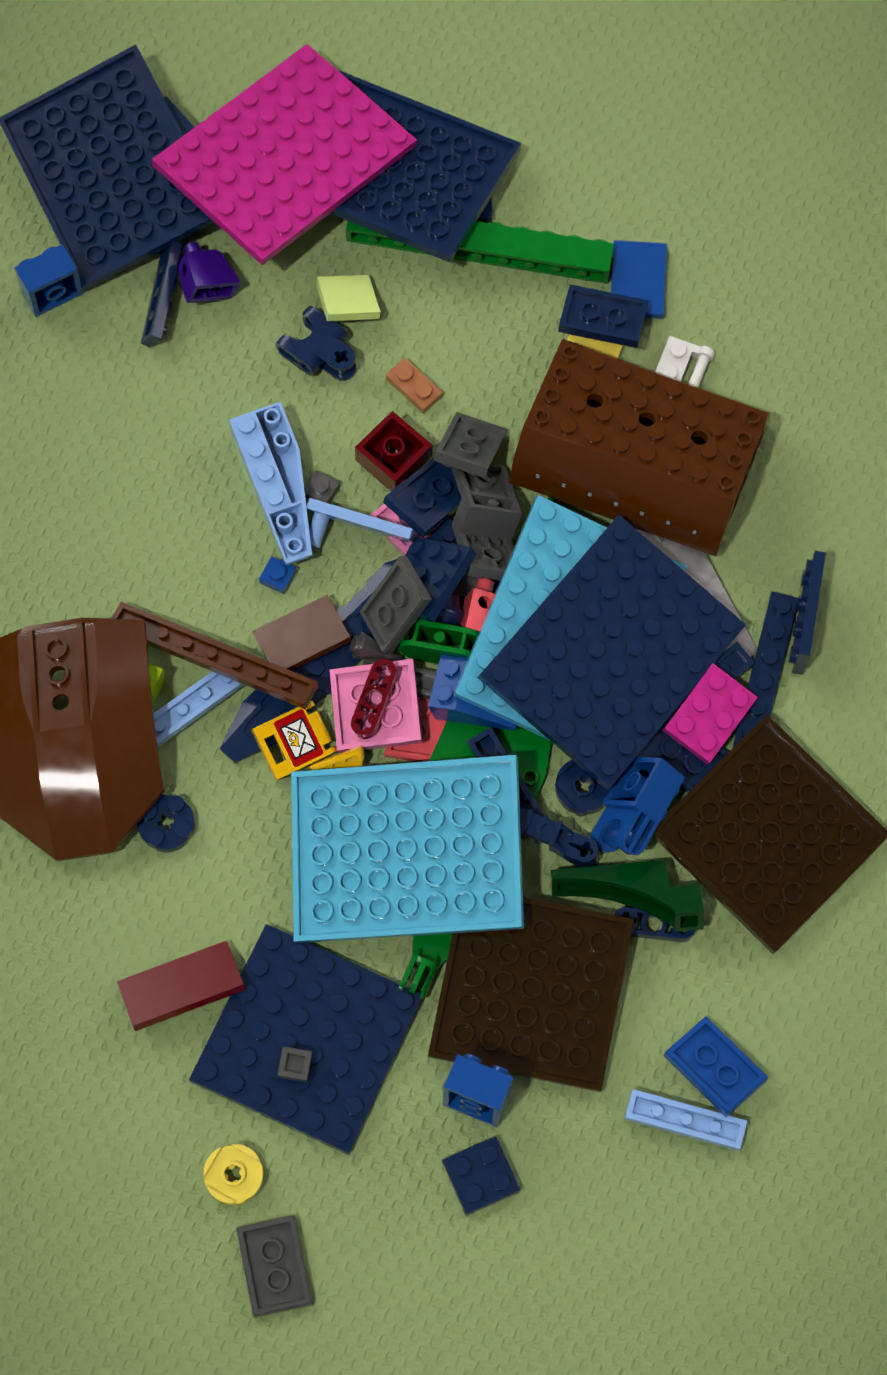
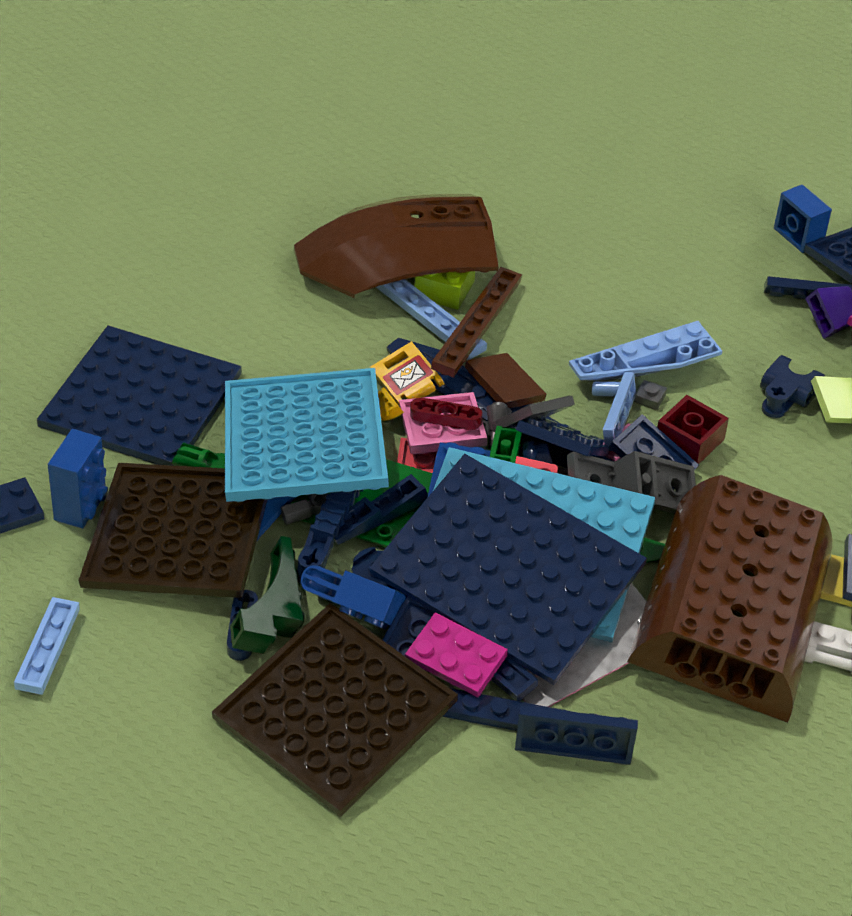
camera: 85 degrees right, 25 degrees down
dark red tile [117,941,245,1031] -> none
dark blue plate [137,795,195,853] -> none
light yellow plate [204,1144,263,1206] -> none
blue plate [259,556,296,594] -> none
dark grey plate [277,1047,312,1083] -> none
nougat plate [386,358,443,414] -> none
dark grey plate [433,412,508,478] -> none
blue tile [664,1016,768,1118] -> none

